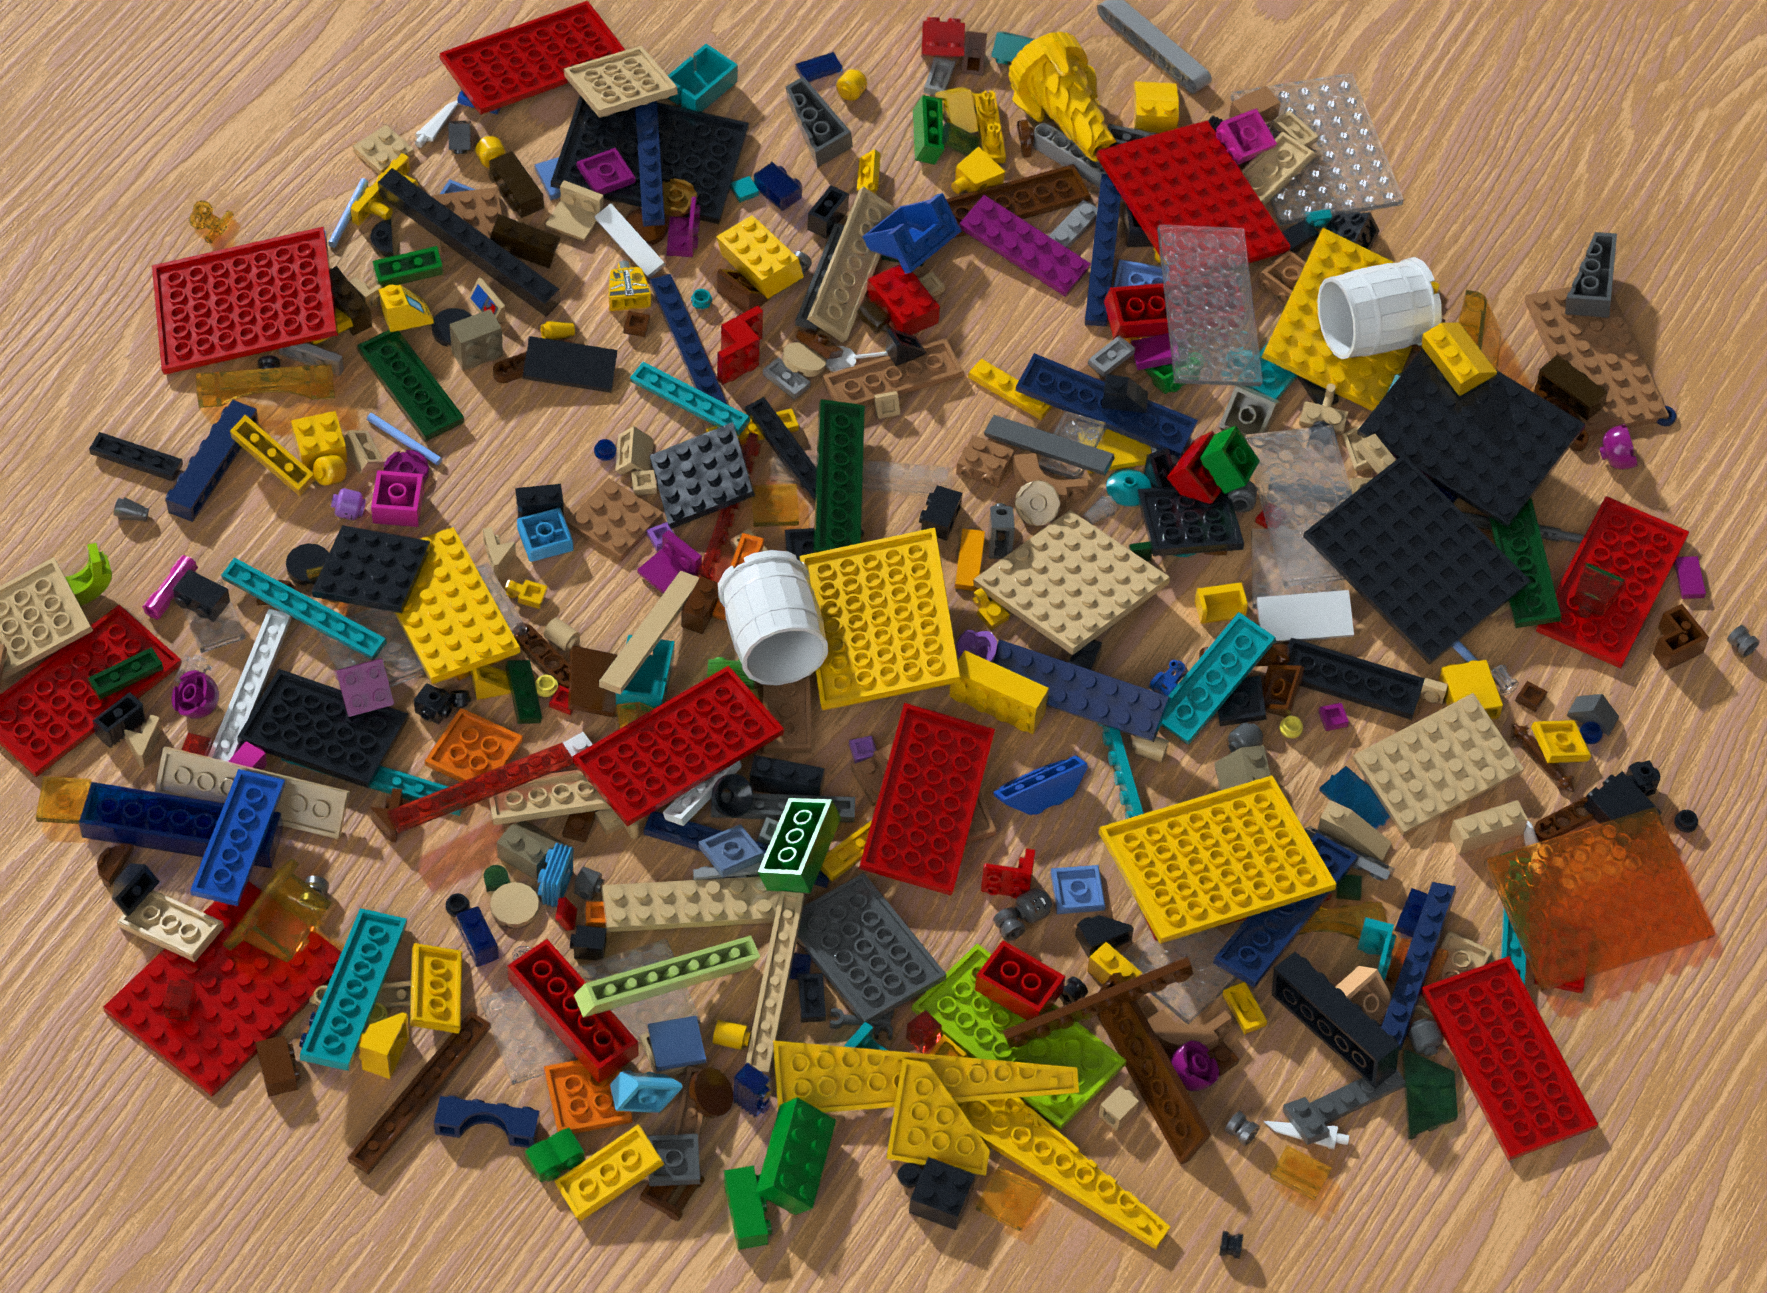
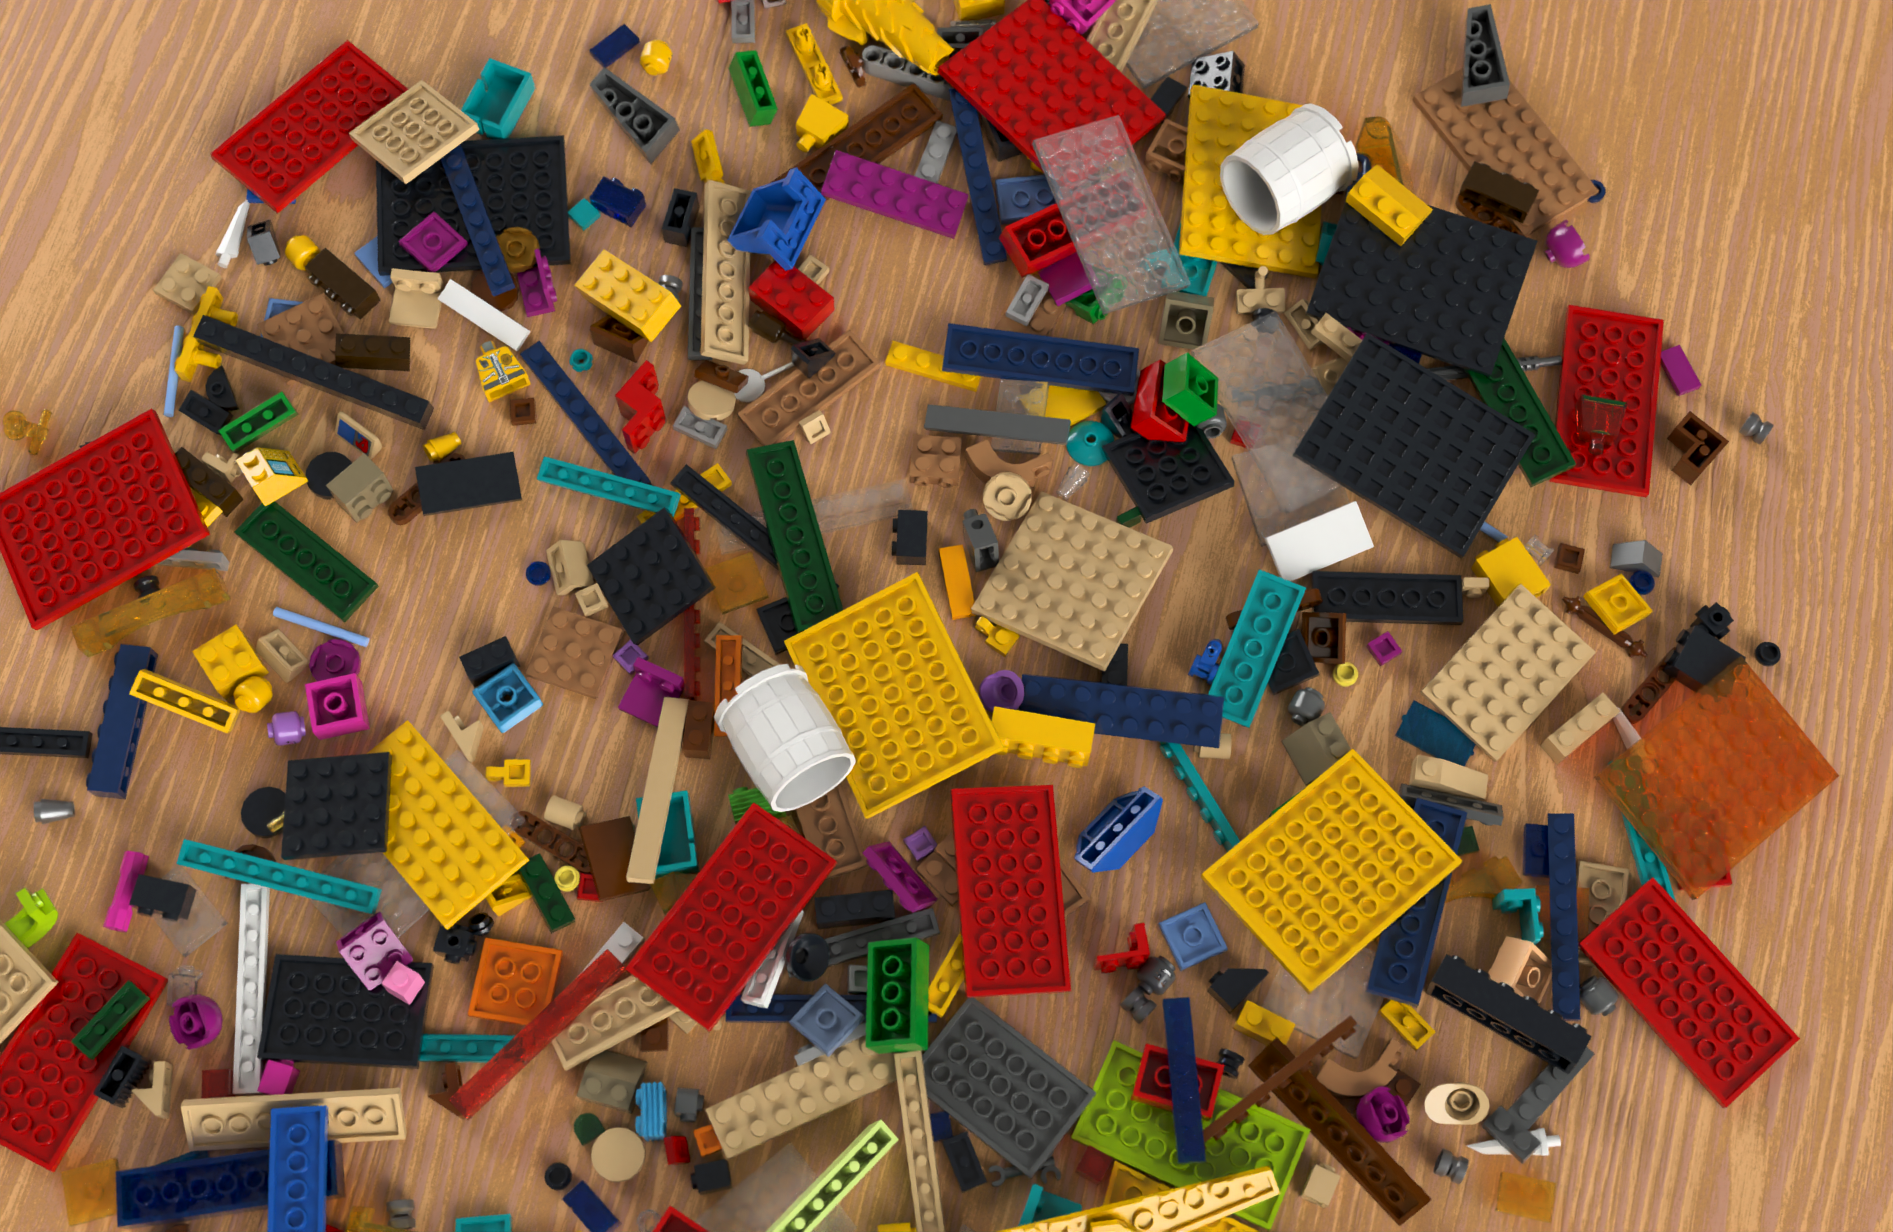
camera: 15 degrees left, 15 degrees up
yellow brick [935,87,980,137] -> none
clear green plate [942,122,980,156] -> none
black slope [1102,374,1148,413] -> none
yellow panel [1194,582,1248,624] -> none
teal plate [1305,209,1332,229] -> none
clear green wing [1402,1050,1458,1139] -> none
none -> black plate [179,390,233,436]
none -> bright pink brick [381,961,425,1005]
none -> magenta plate [863,841,938,912]
none -> clear blue plate [1162,997,1206,1164]
none -> tan piece [1424,1082,1489,1125]

